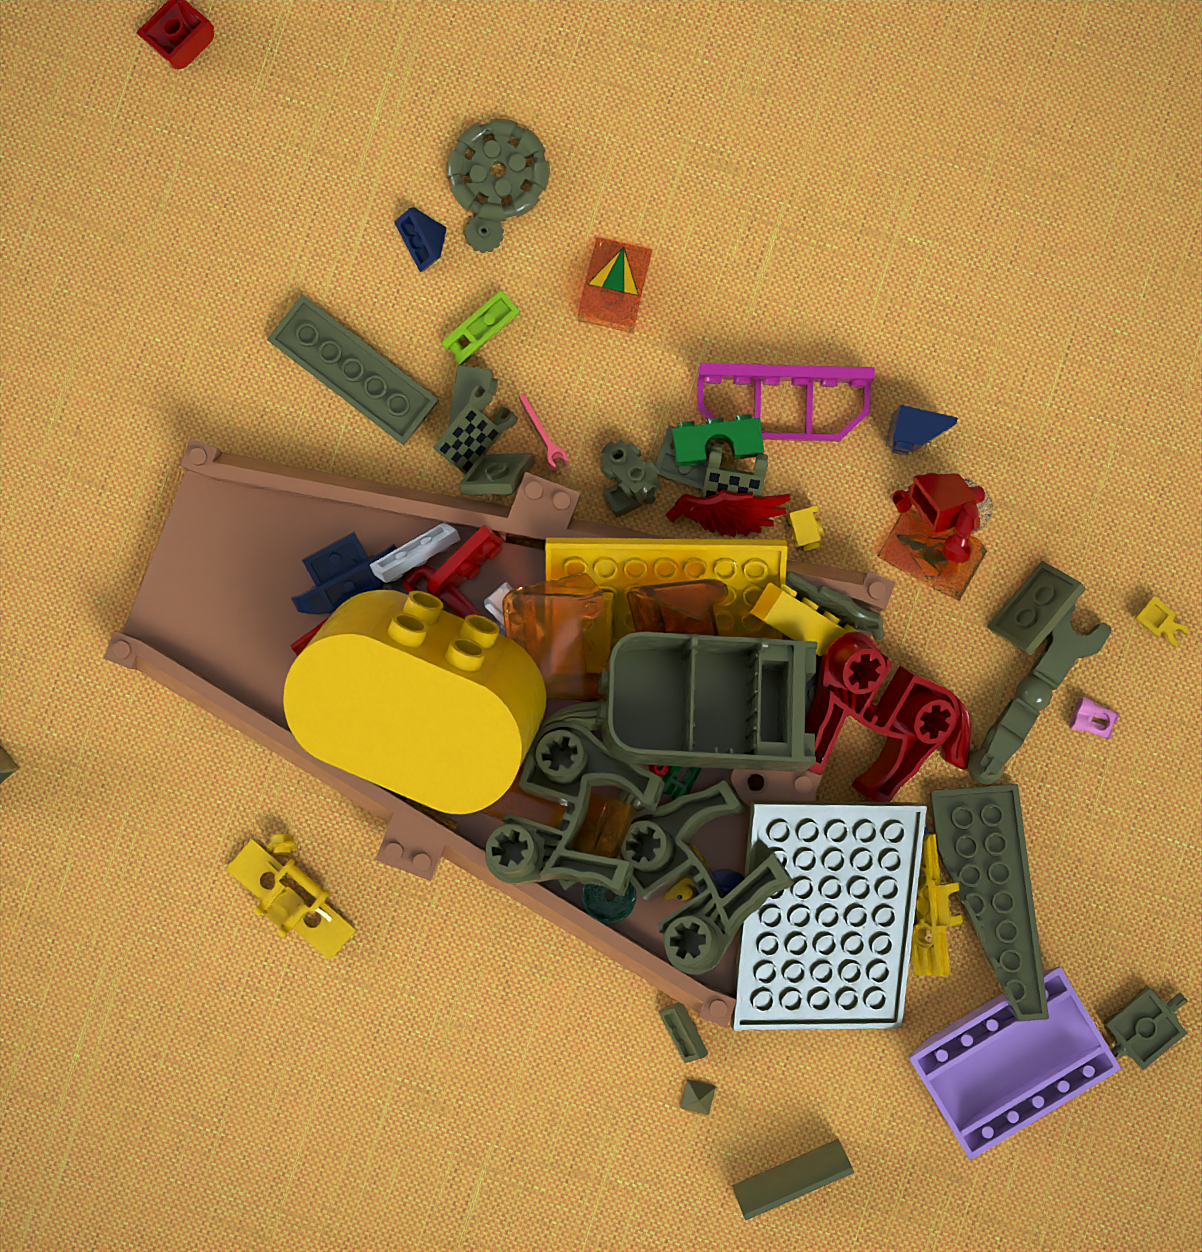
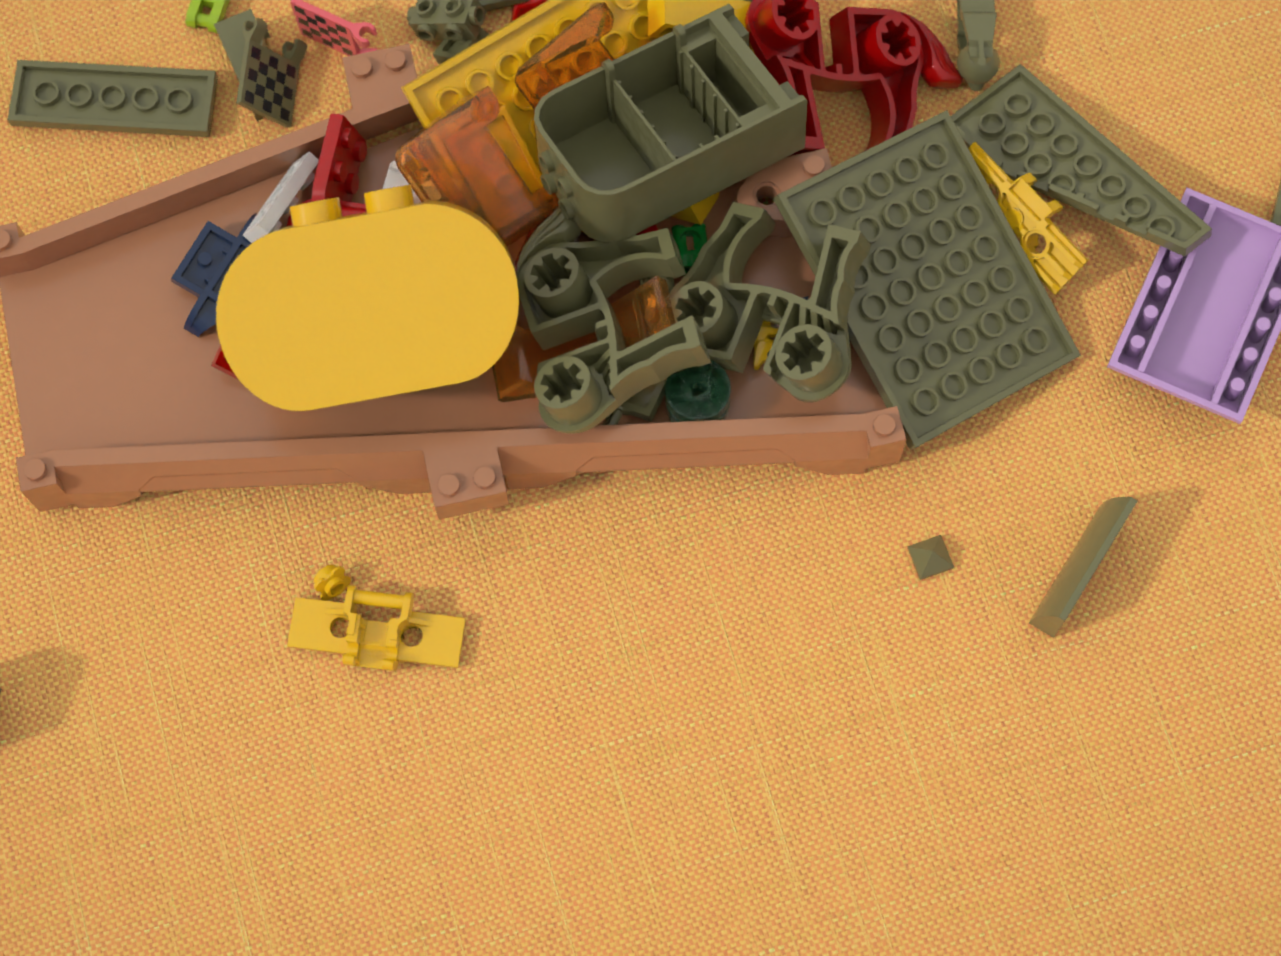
camera: 30 degrees left, 15 degrees down
olive plate [458,453,535,496] -> none
olive plate [659,1002,709,1063] -> none

